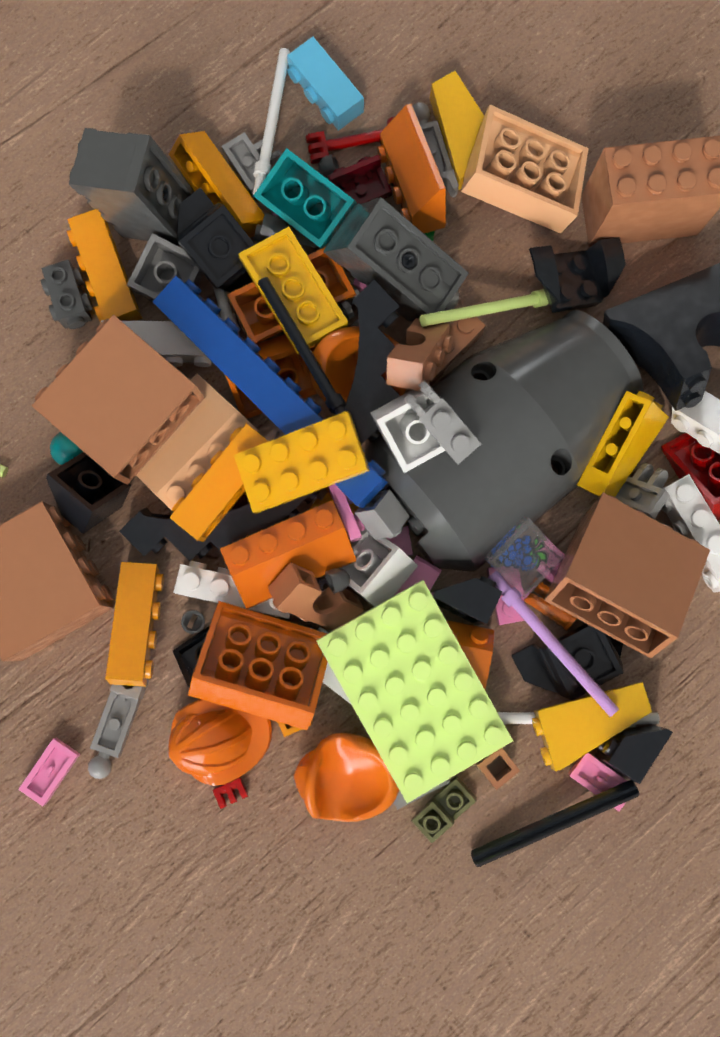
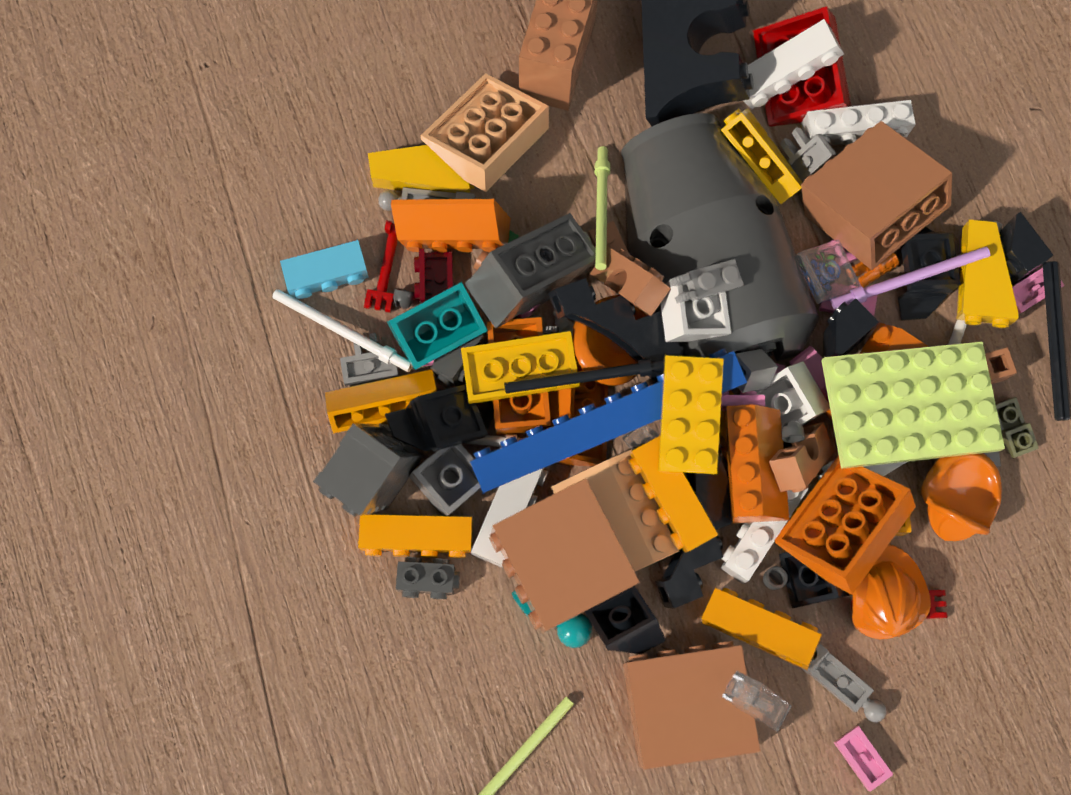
camera: 70 degrees left, 5 degrees down
black piece [529,237,626,313] -> none
none -> clear slope [722,671,792,732]

